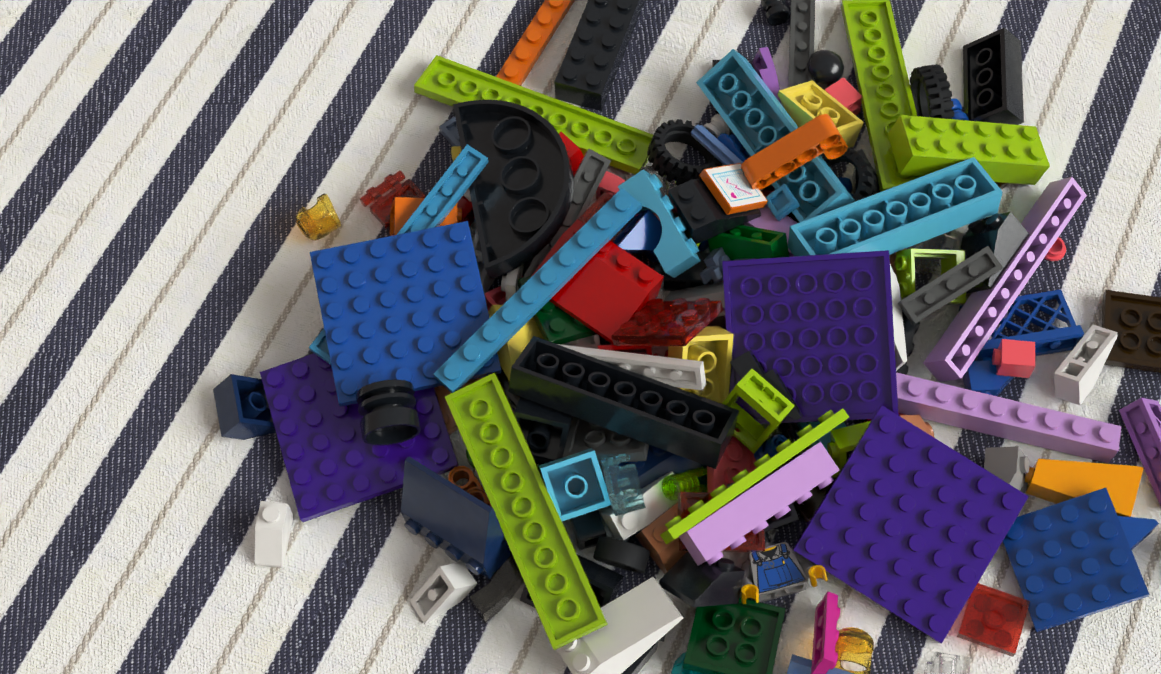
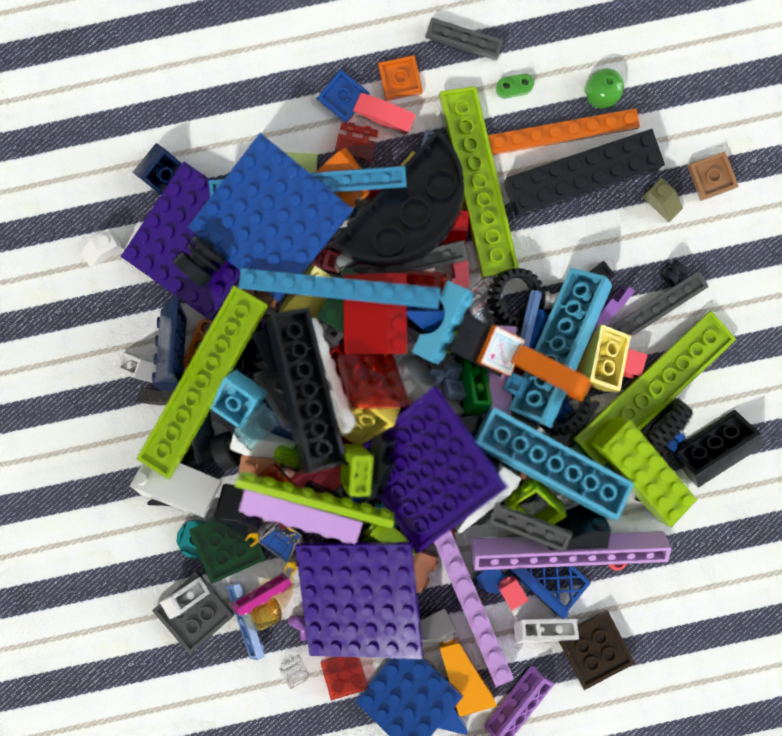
camera: 50 degrees right, 25 degrees up
clear yellow helmet [296,193,341,241] -> none
black hair [807,50,844,87] -> none
none -> medium lavender arm [288,615,307,641]
none -> blue tile [317,69,370,123]
none -> coral slope [353,93,416,135]
none -> orange tile [378,55,423,101]
none -> dark grey plate [425,17,504,61]
none -> bright green plate [496,74,534,99]

